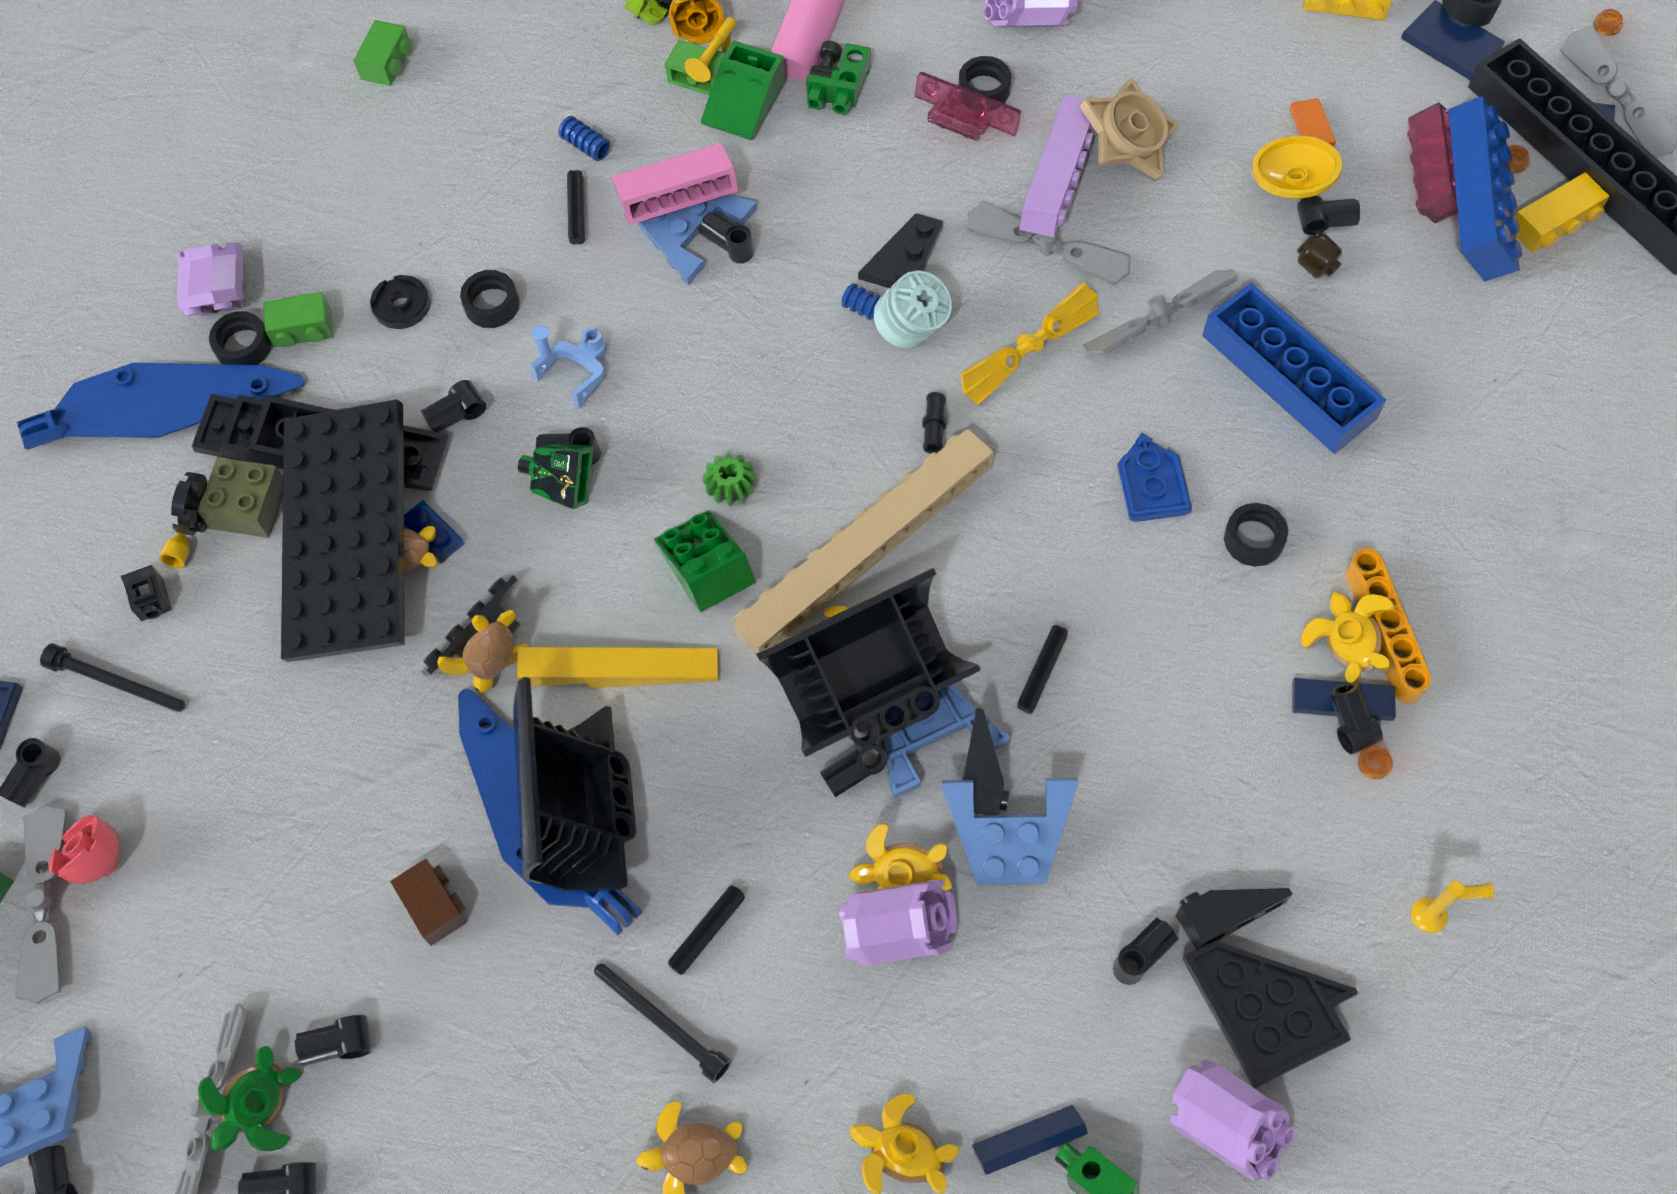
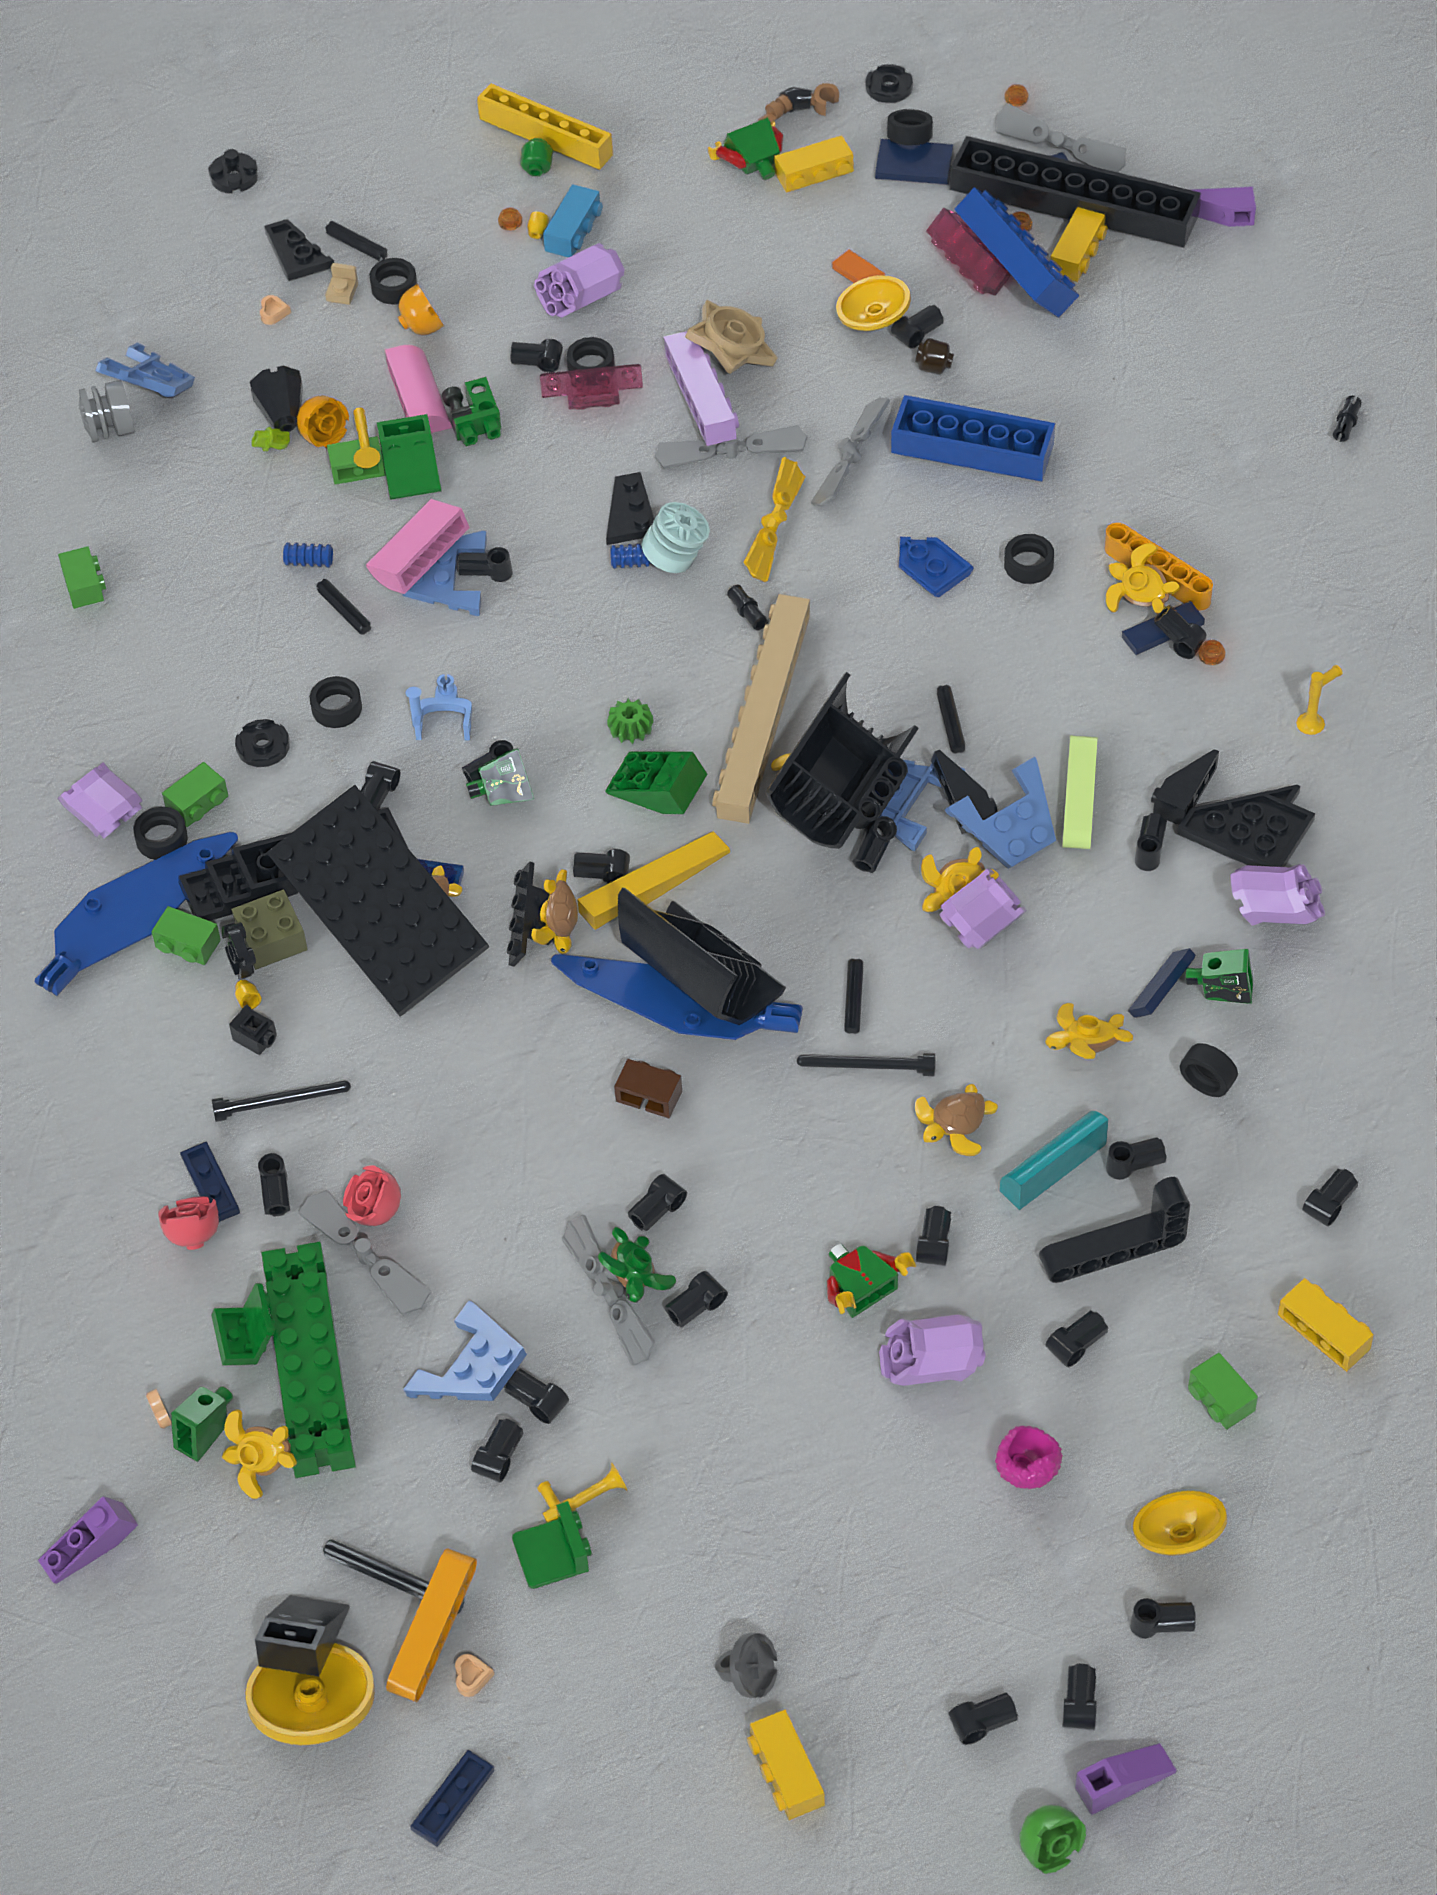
camera: 35 degrees left, 10 degrees down
none -> bright green brick [151,906,221,965]
none -> black piece [510,339,563,373]
none -> black piece [573,849,630,884]
none -> yellowish green beam [1062,735,1098,849]

